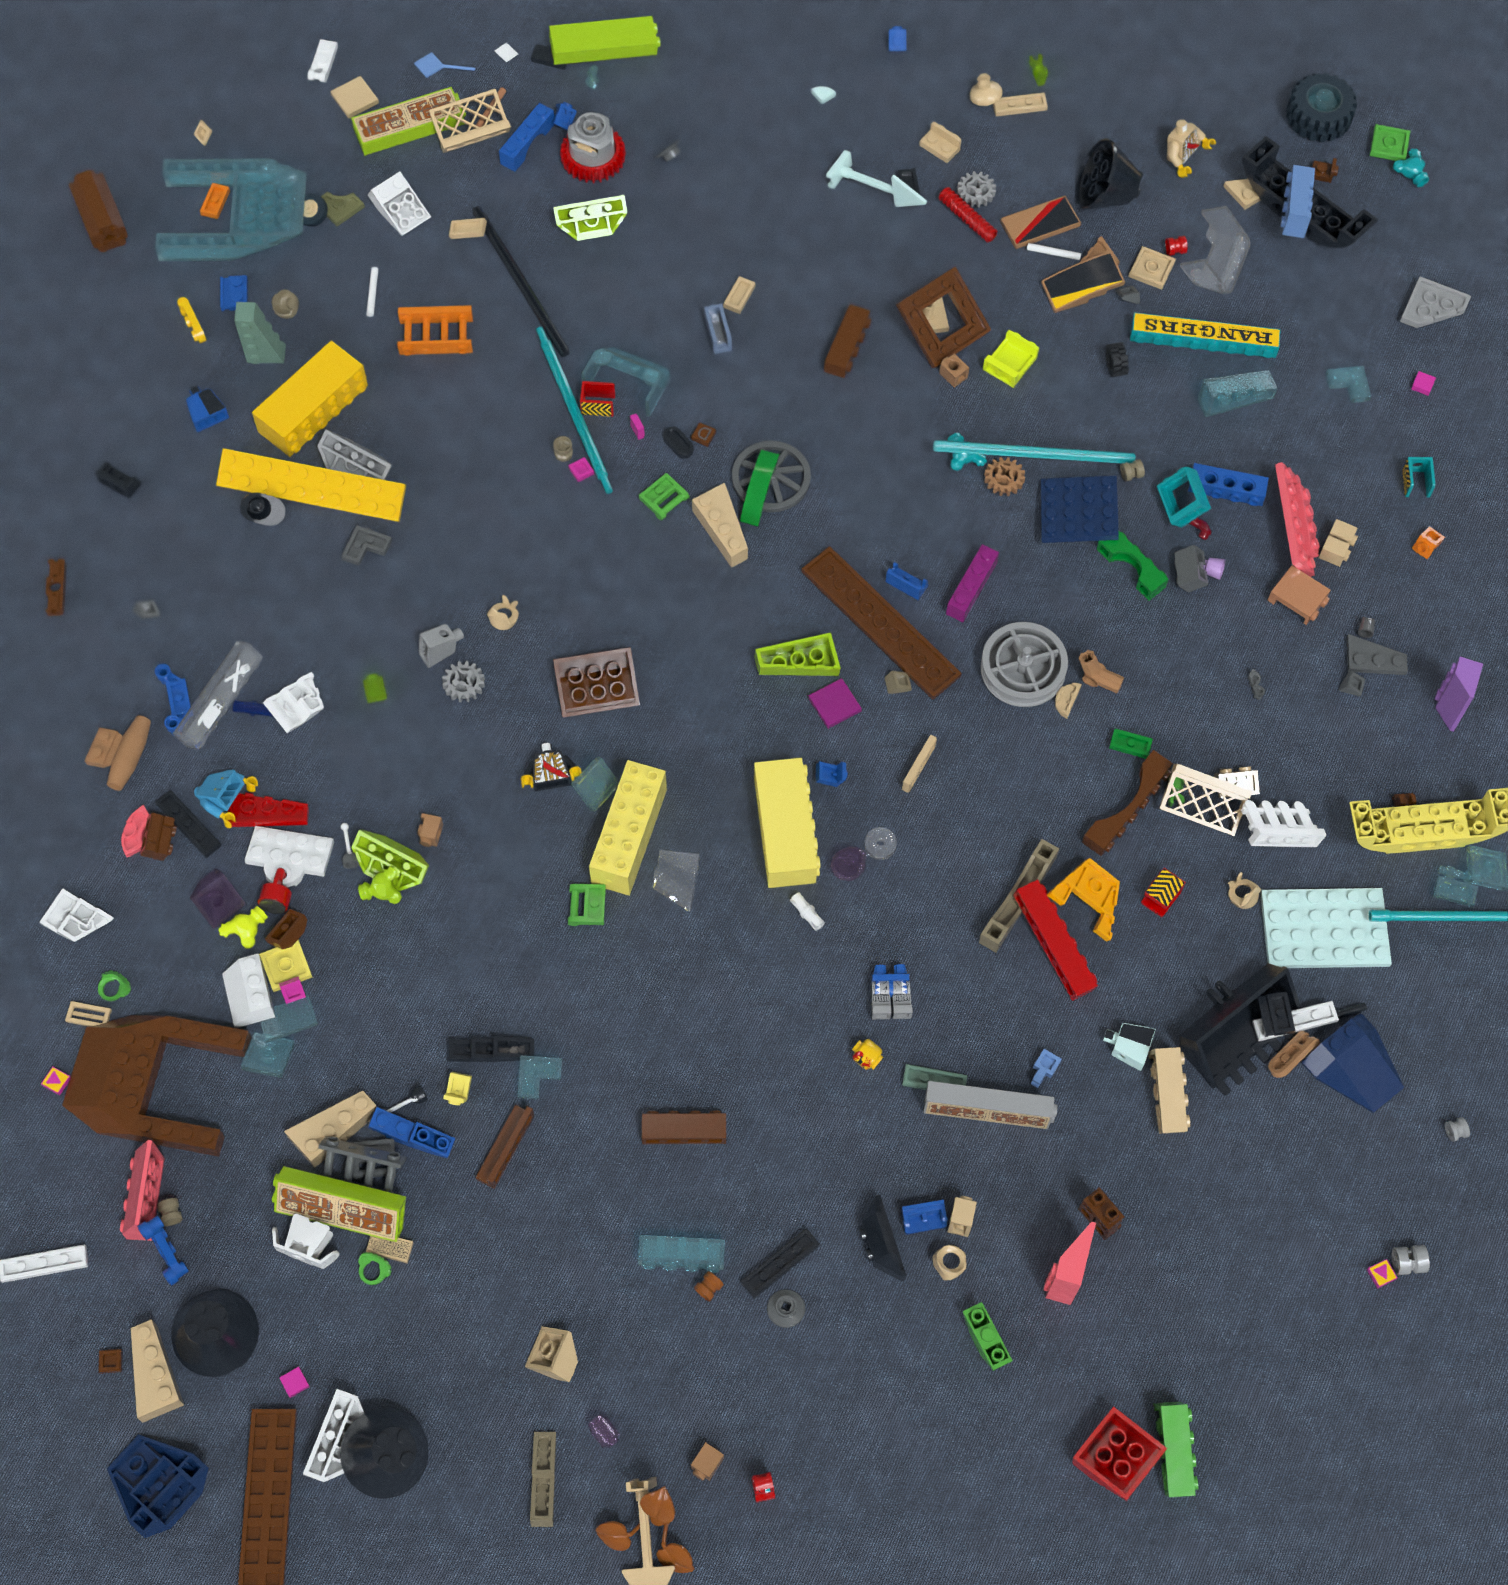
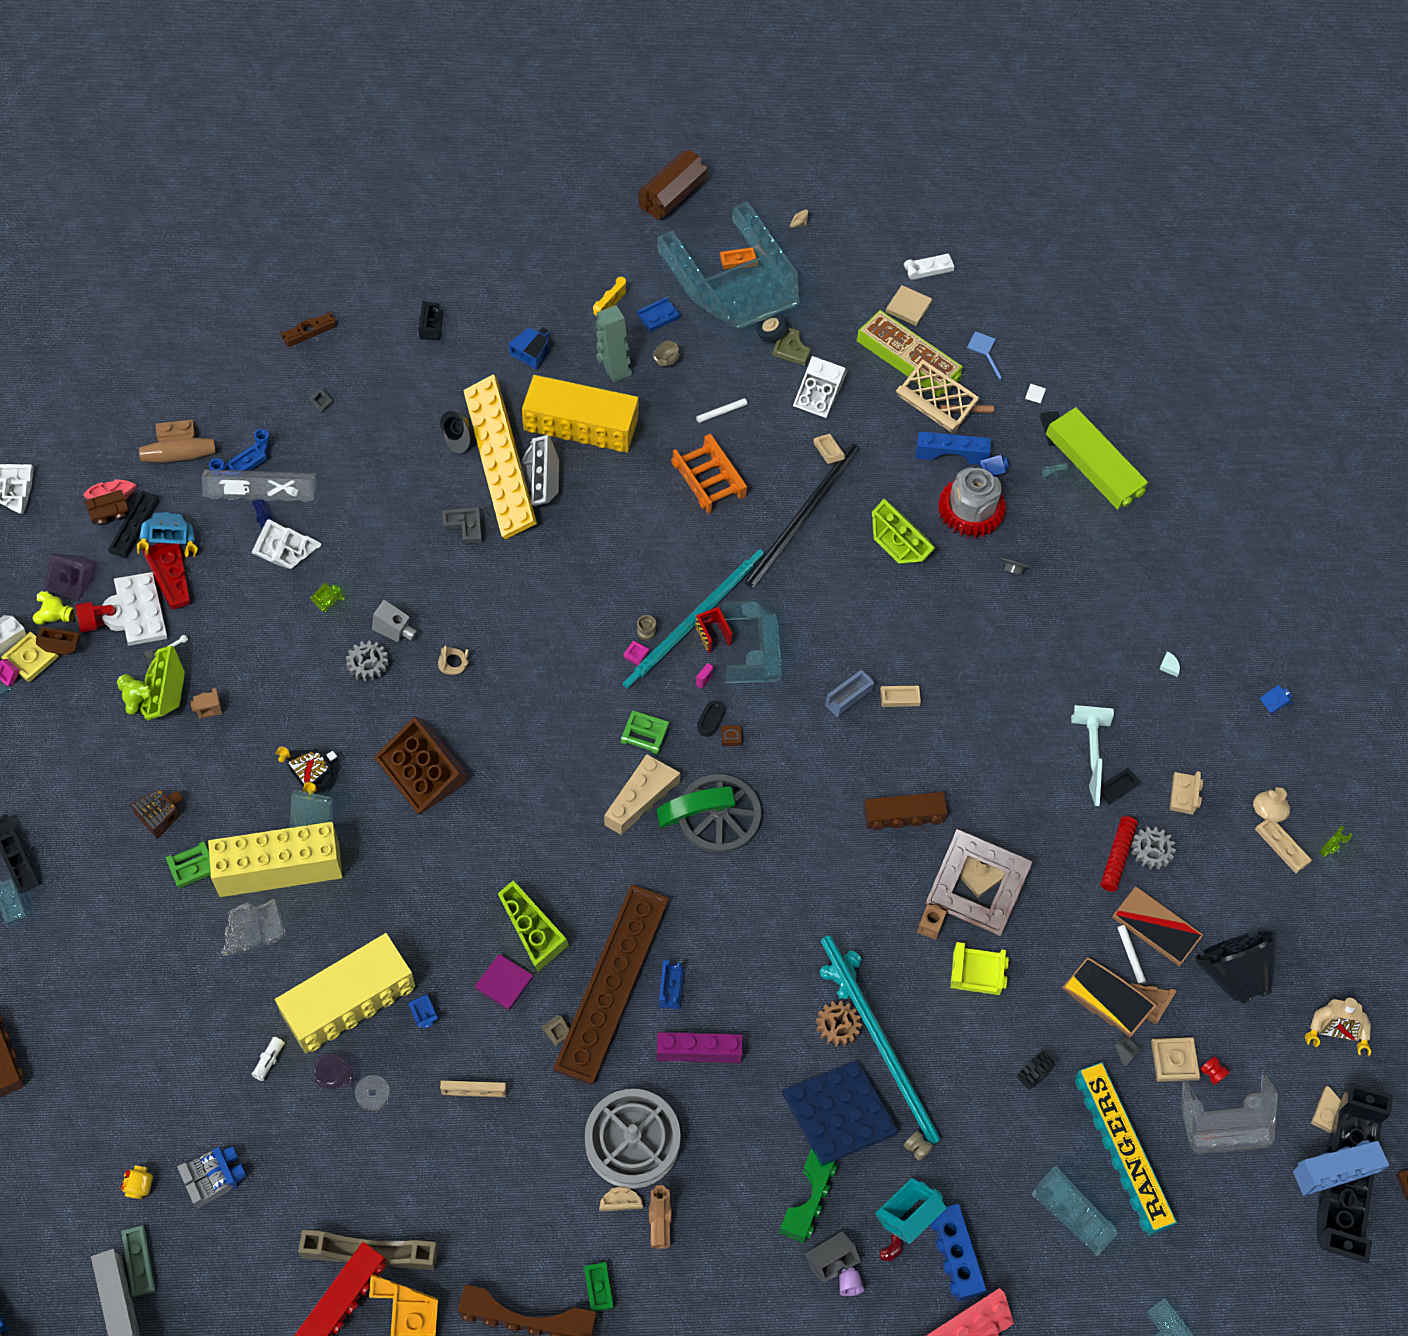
camera: 60 degrees right, 5 degrees down
none -> torso [130,790,183,839]

